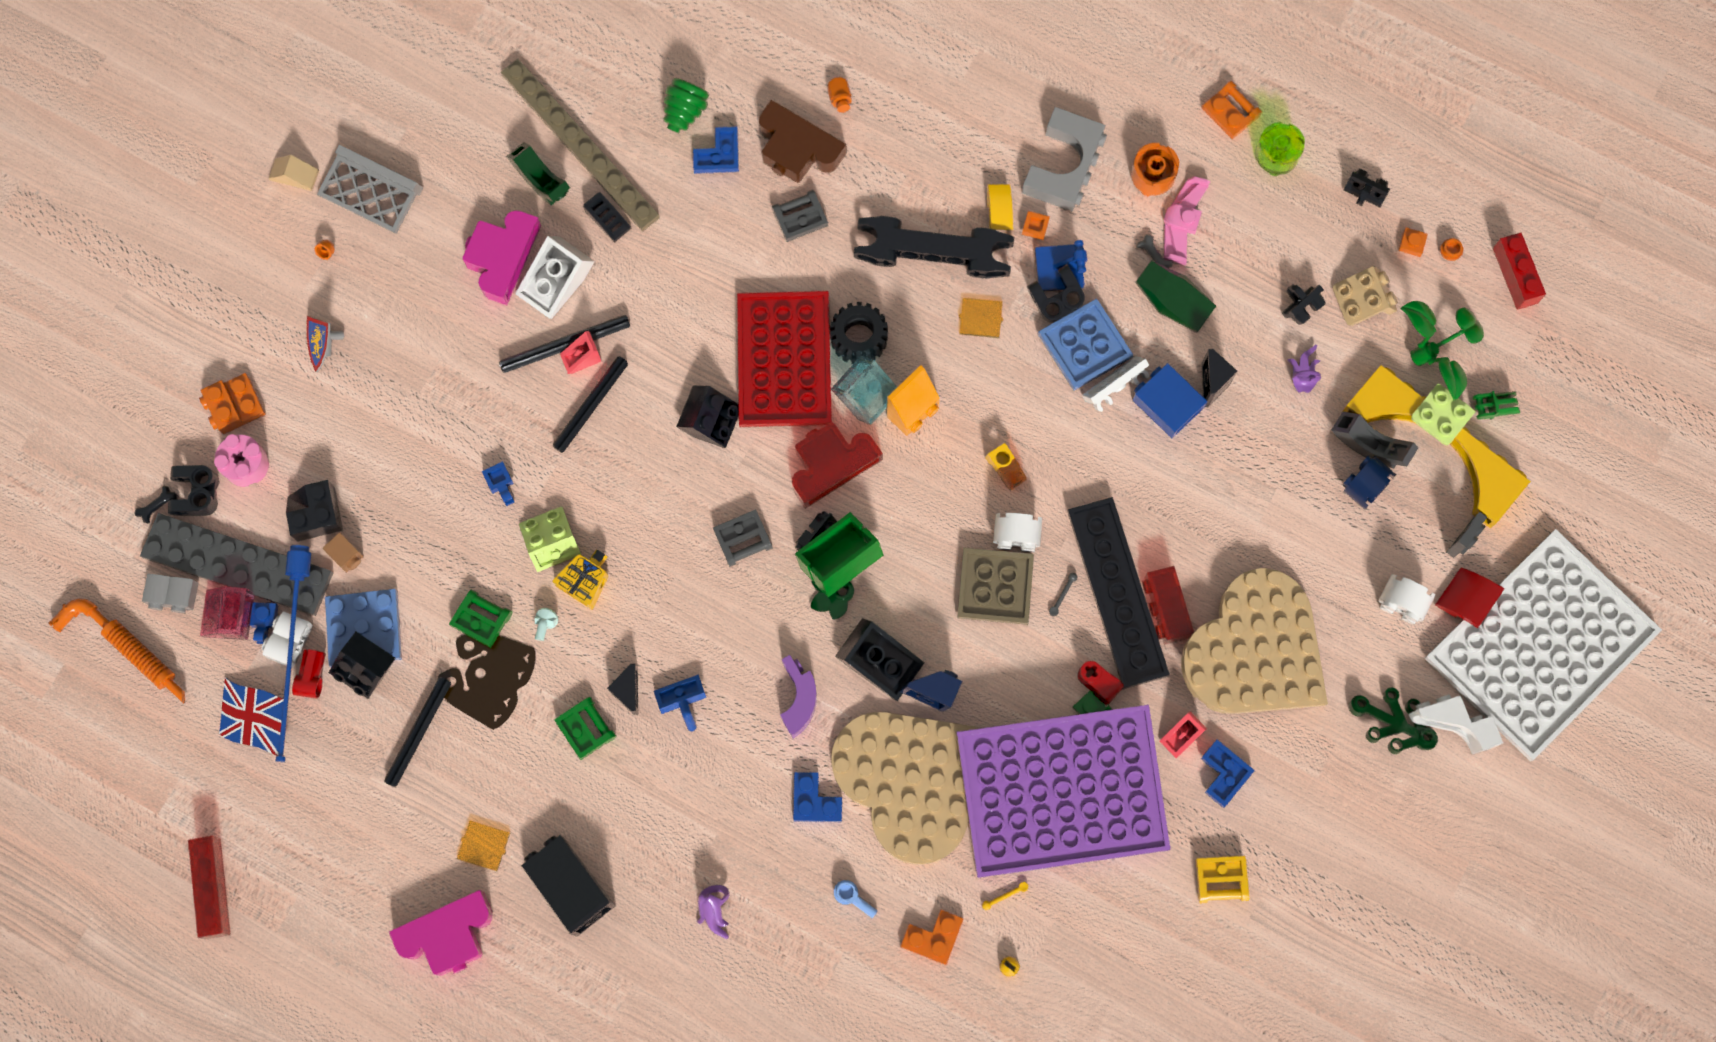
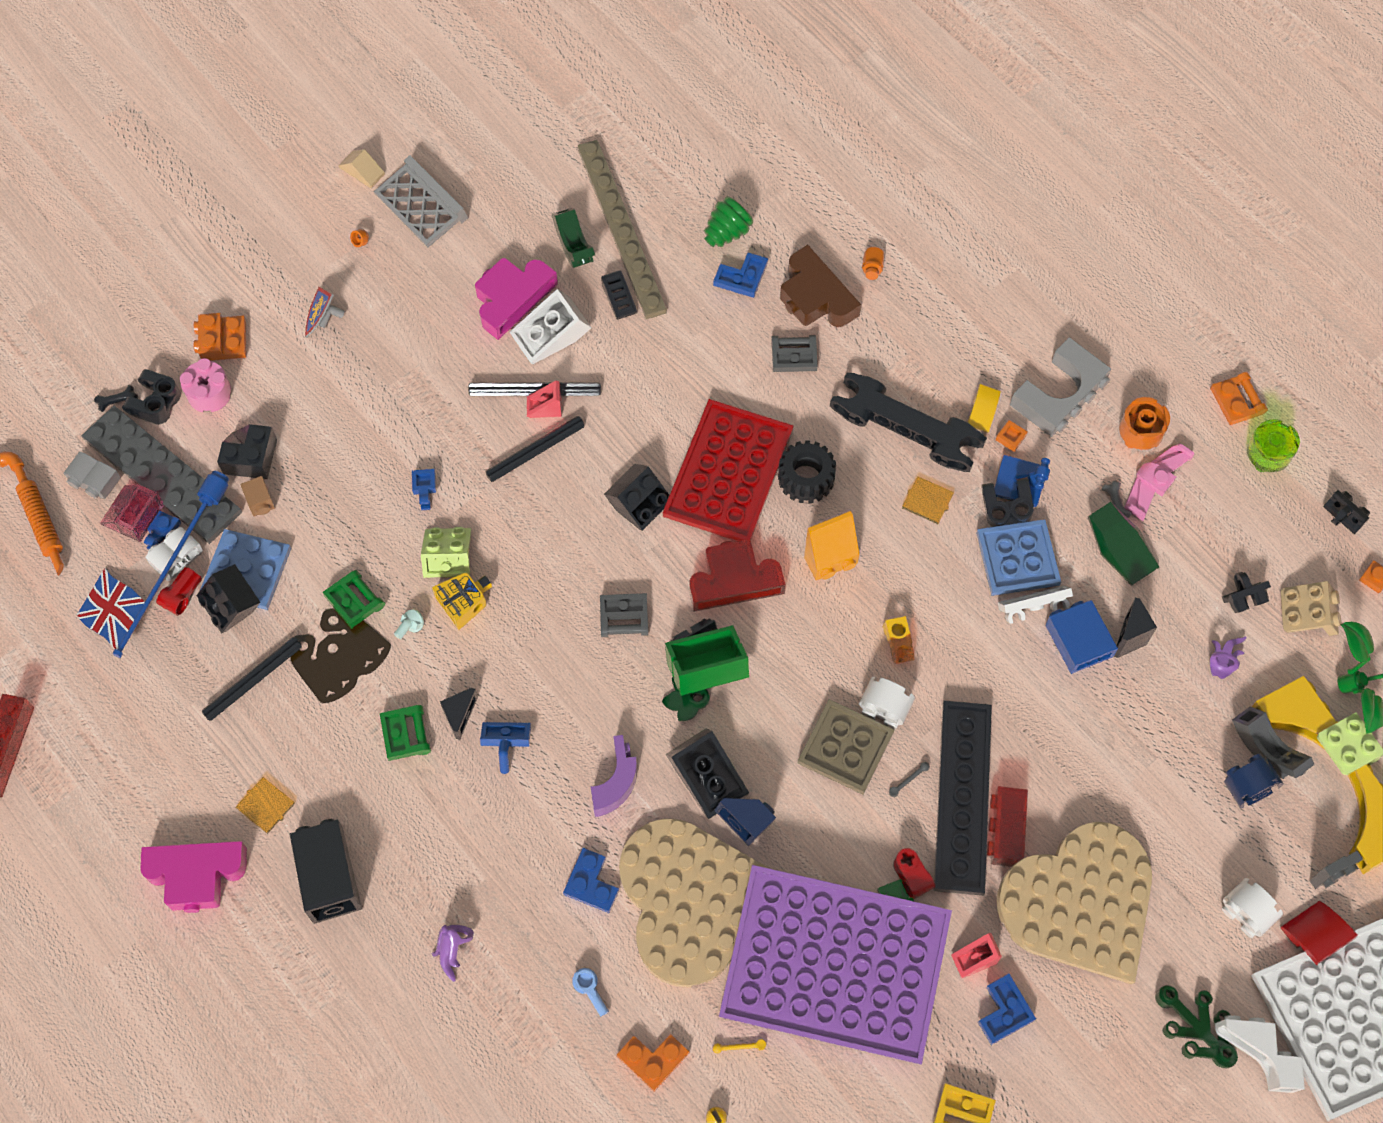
camera: 20 degrees right, 10 degrees down
clear light blue piece [831,356,897,425] -> none

